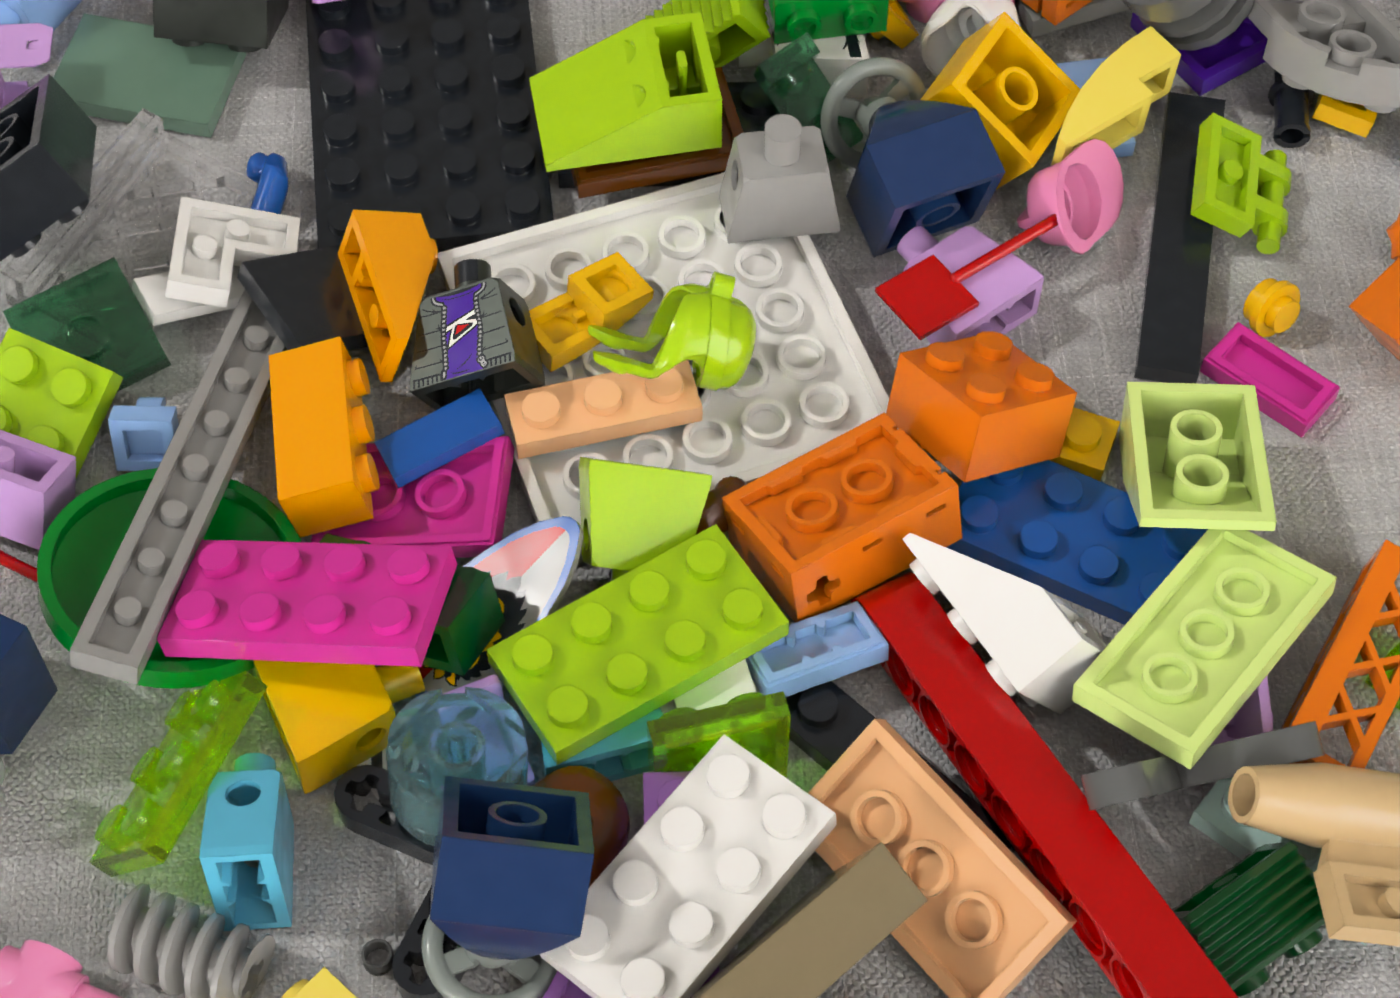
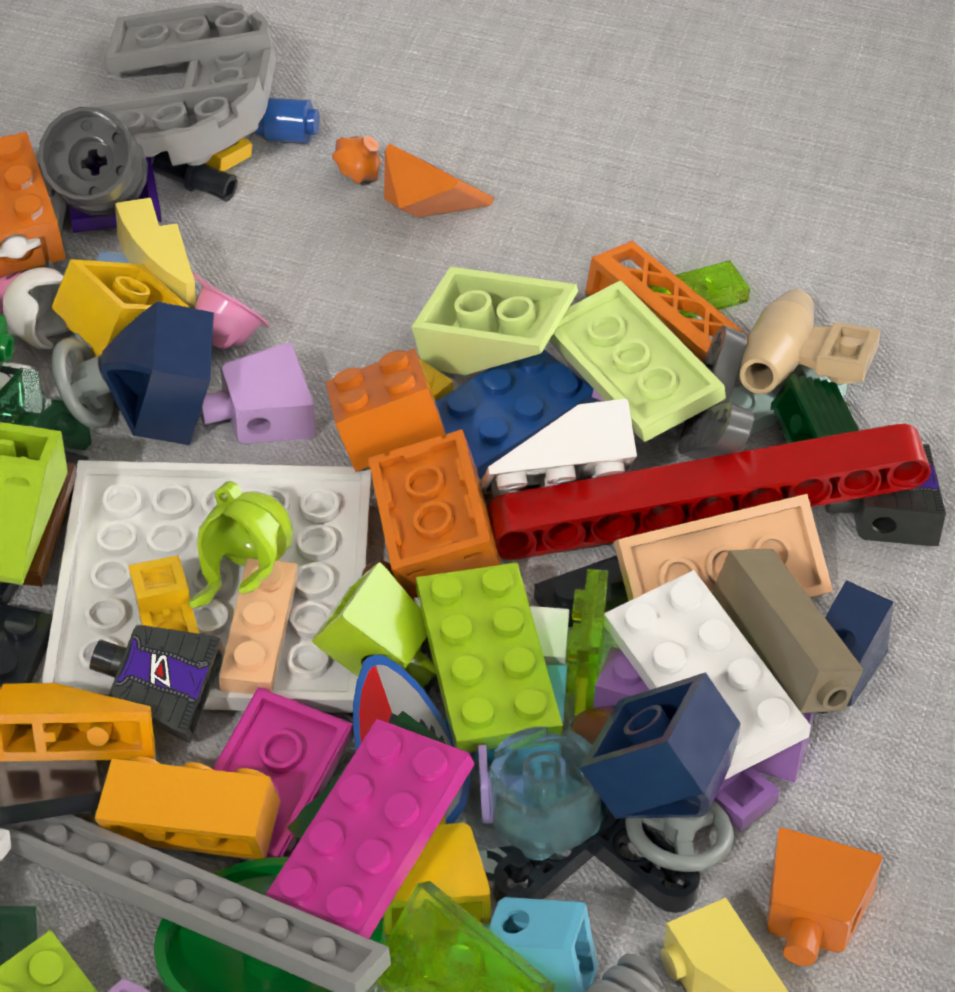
camera: 70 degrees left, 10 degrees down
light blue tile [108,397,179,471] -> none
dark grey piece [361,939,395,976] -> none
blue piece [374,388,505,488] -> none
light grey torso [719,114,840,244] -> none
light blue plate [746,601,889,704] -> none
red piece [875,214,1058,340] -> none
black tile [1134,92,1226,383] -> none
lime plate [1191,112,1292,254] -> none
dark pink tile [1200,322,1340,438] -> none
yellow plate [1243,278,1300,337] -> none

